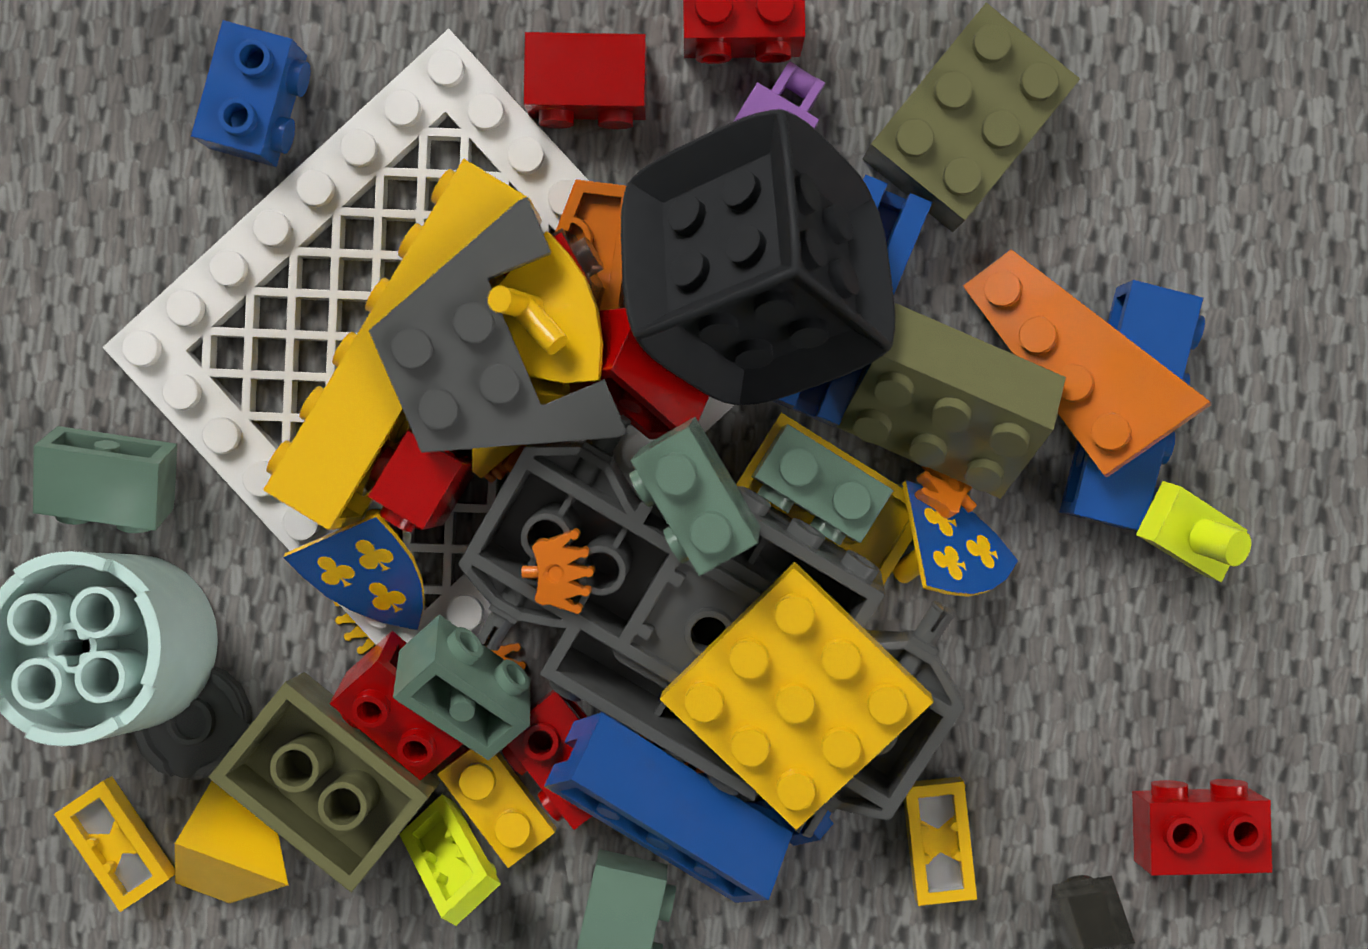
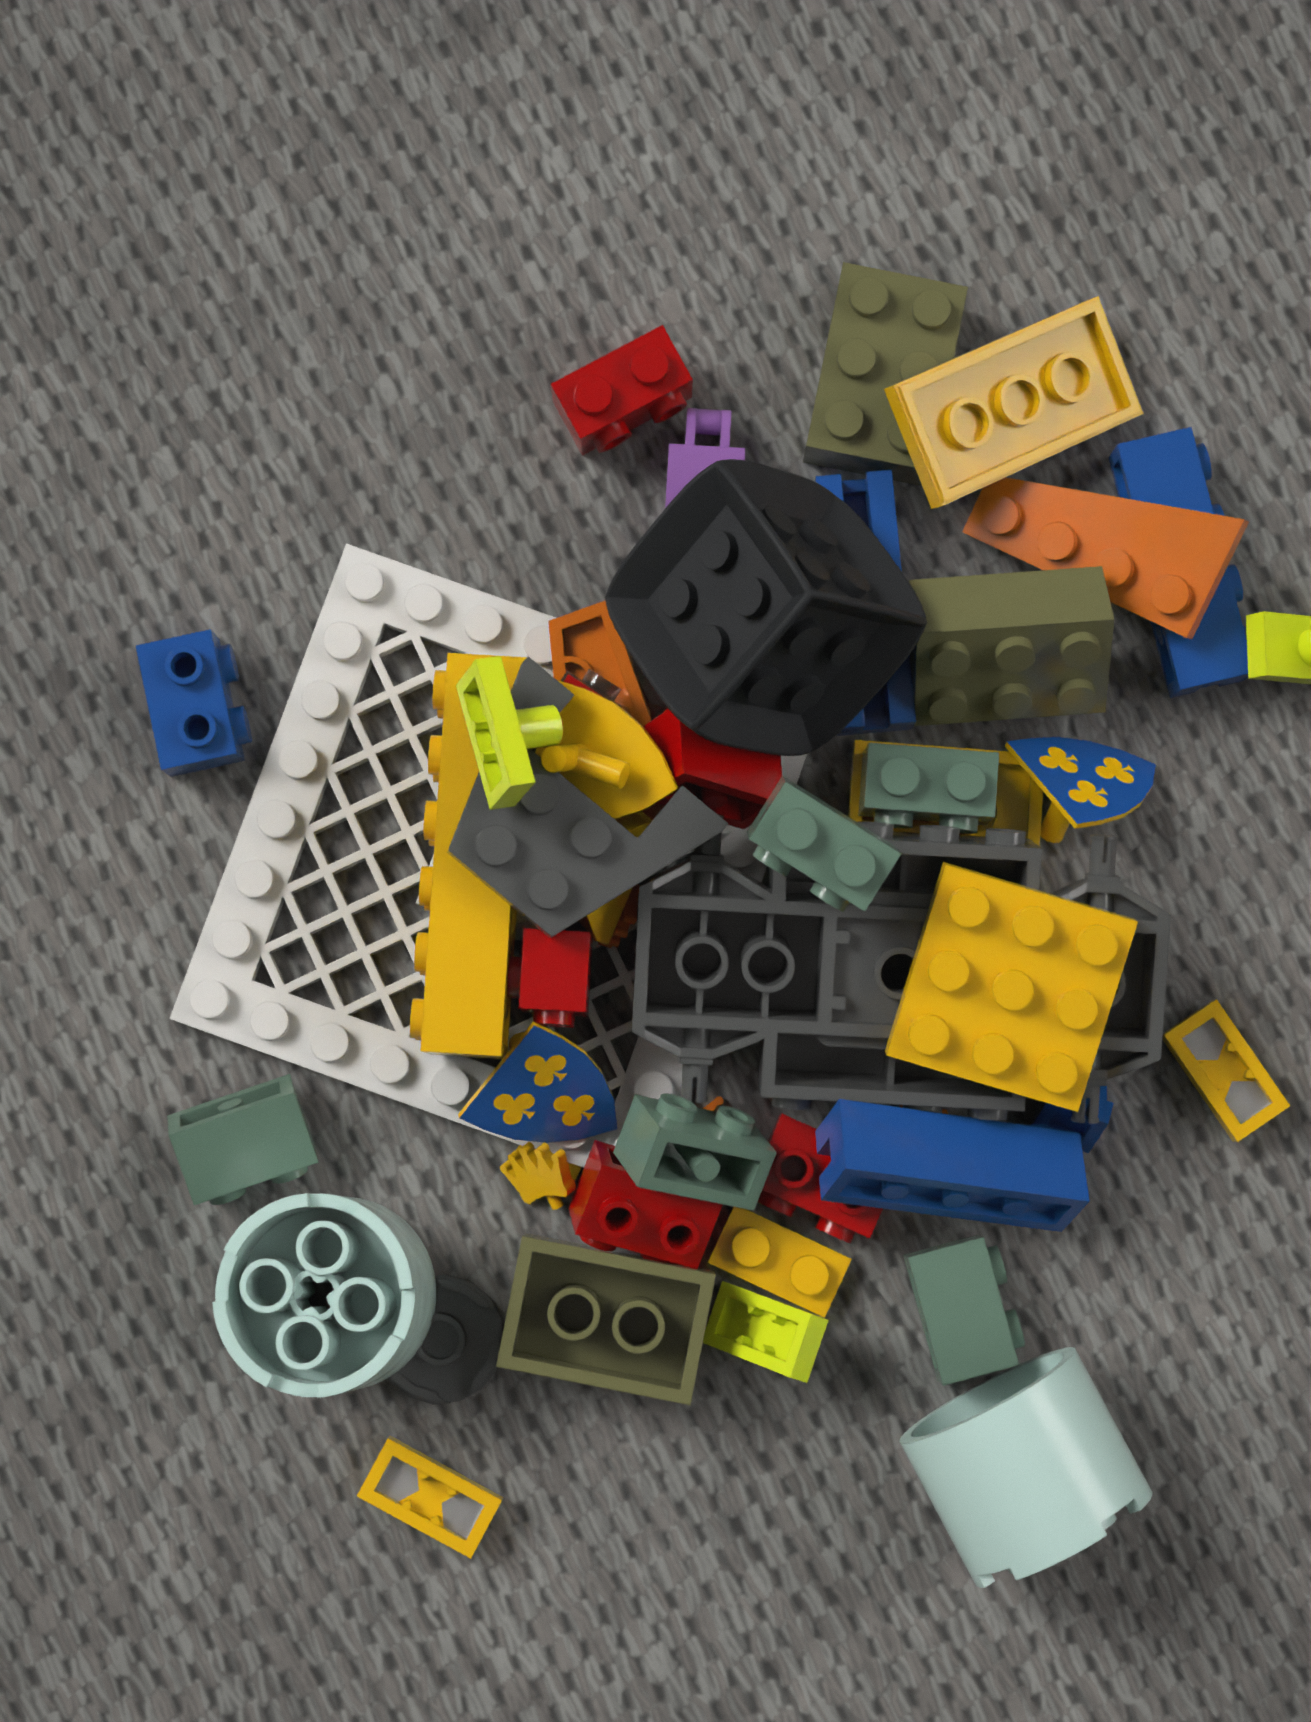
camera: 20 degrees left, 5 degrees down
yellow slope [175,781,289,903] -> none
orange piece [521,528,595,614] -> none
red brick [524,32,647,130] -> none
orange piece [915,466,977,518] -> none
none -> neon yellow tile [456,656,563,810]
none -> yellow piece [500,1142,576,1210]
none -> yellow tile [884,296,1144,509]

